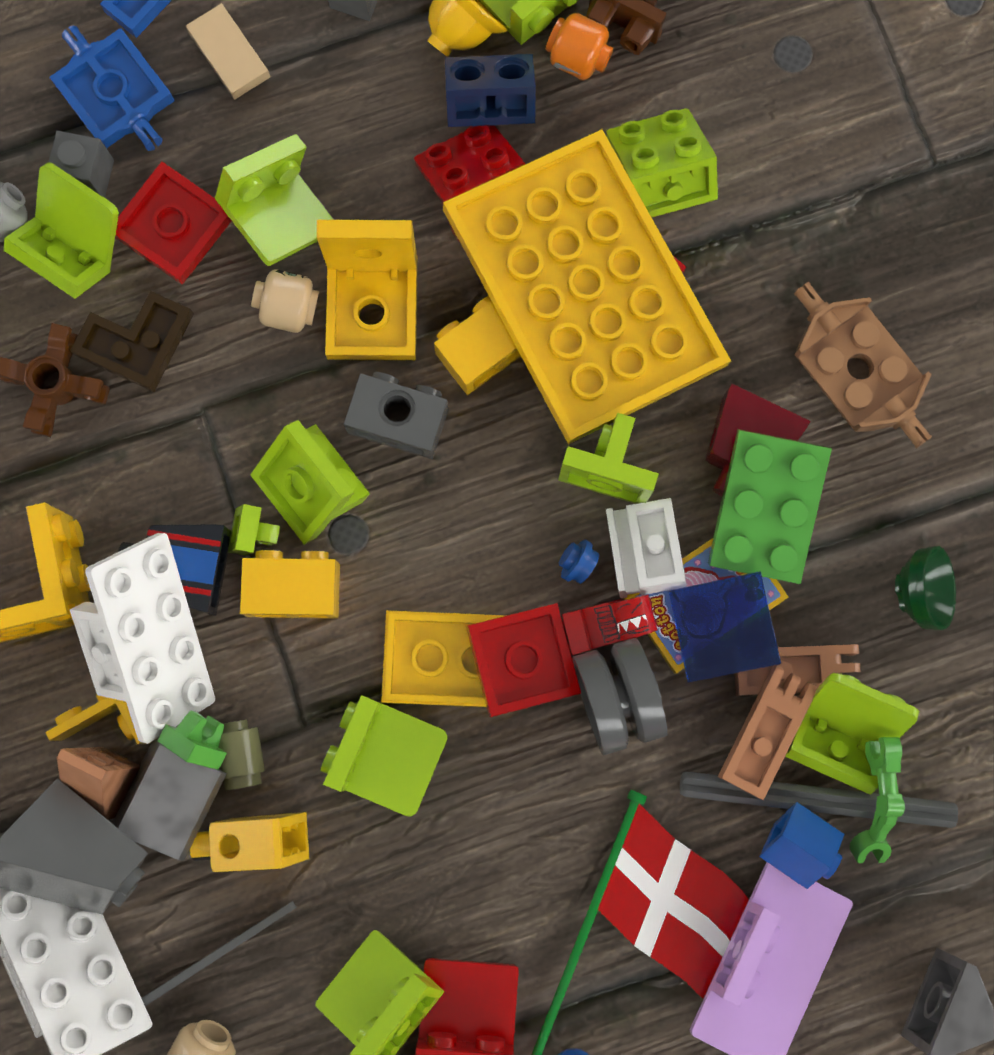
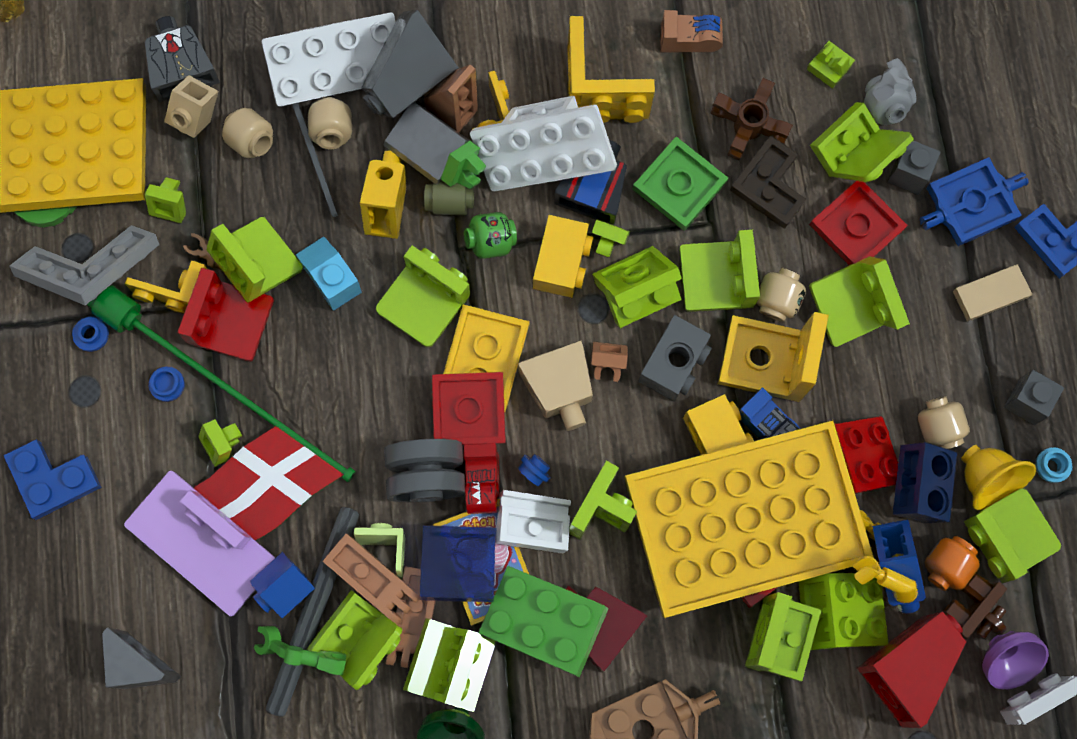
camera: 100 degrees right, 5 degrees down
none -> lime tile [198,419,242,467]
none -> medium azure slope [295,237,362,311]
none -> tan head [308,97,352,149]
none -> yellowish green bracket [354,523,406,579]
none -> bracket [403,618,496,712]
none -> bright green head [464,212,517,259]
none -> tan torso [518,341,593,431]
none -> nougat tile [591,342,628,382]
none -> bright green plate [632,137,728,231]
none -> lime bracket [679,229,760,312]
none -> blue leg [739,387,801,440]
none -> lime bracket [745,592,821,682]
none -> torso [852,510,926,613]
none -> red slope [857,611,966,728]
none -> tan head [918,396,970,449]

